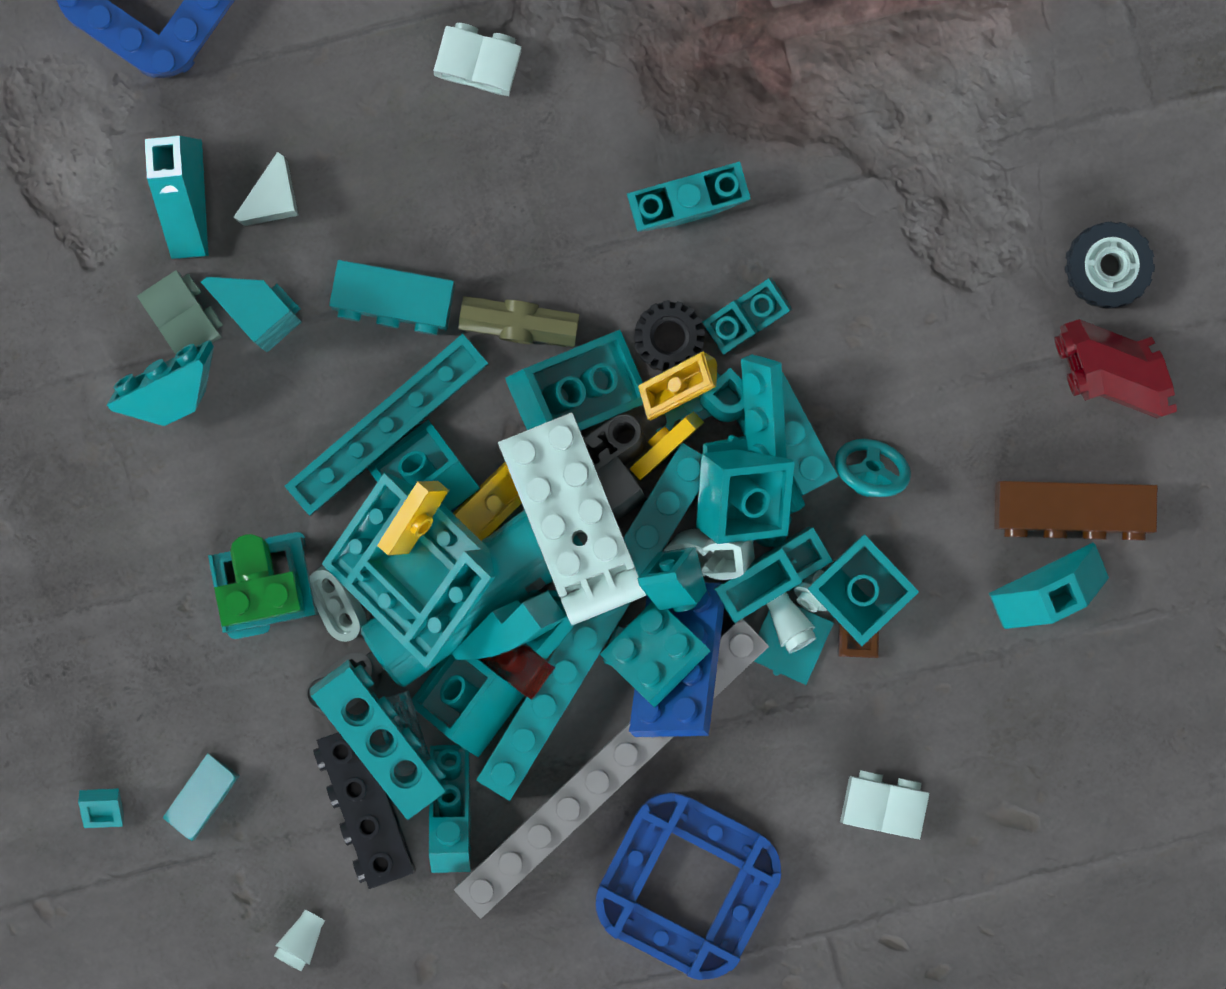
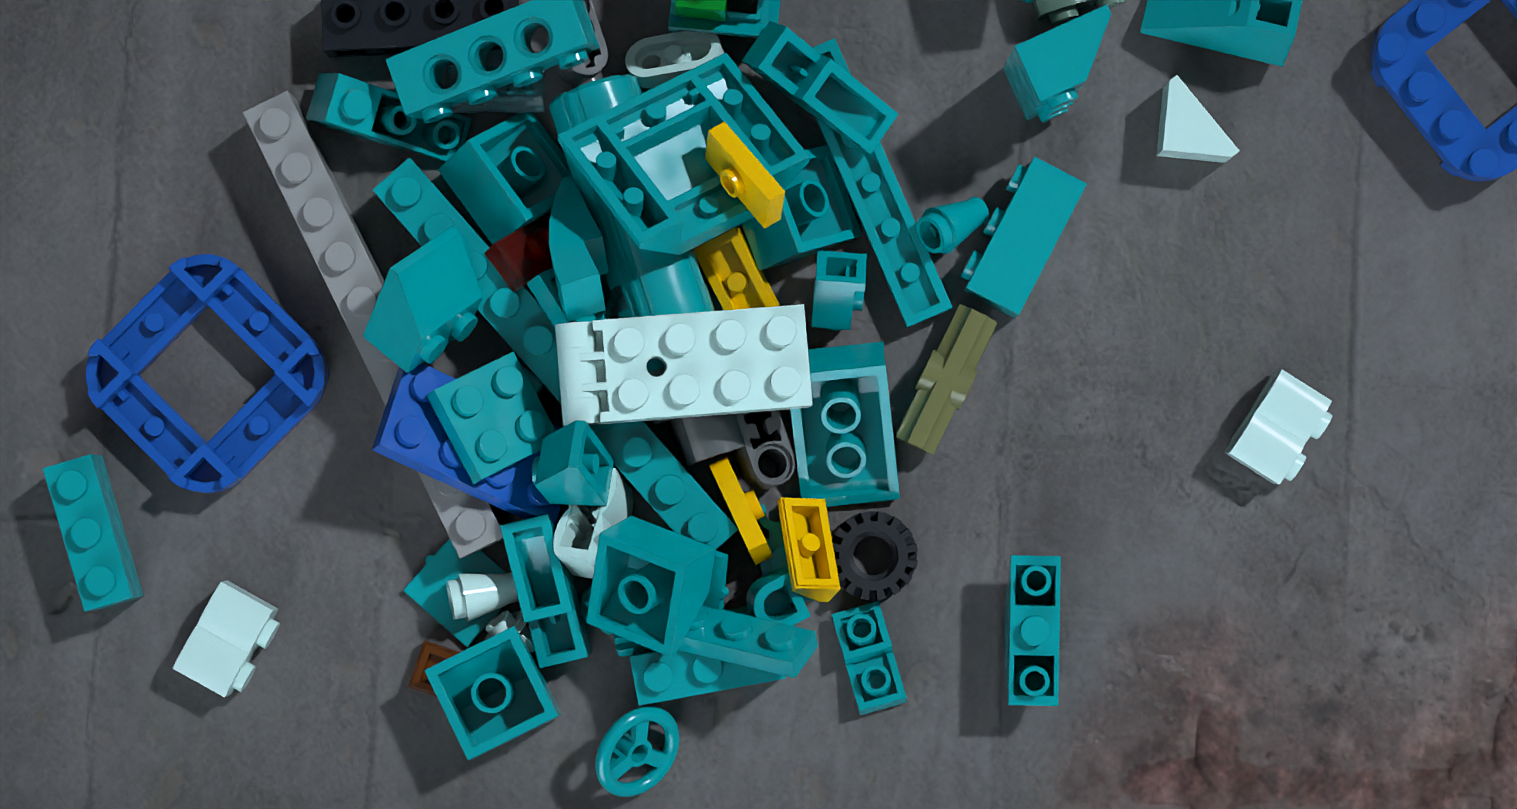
camera: 100 degrees right, 0 degrees up
none -> teal brick [42,454,144,612]
none -> teal slope [362,226,483,373]
none -> teal slope [742,21,899,154]
none -> teal brick [811,250,867,331]
none -> teal cone [916,196,989,254]

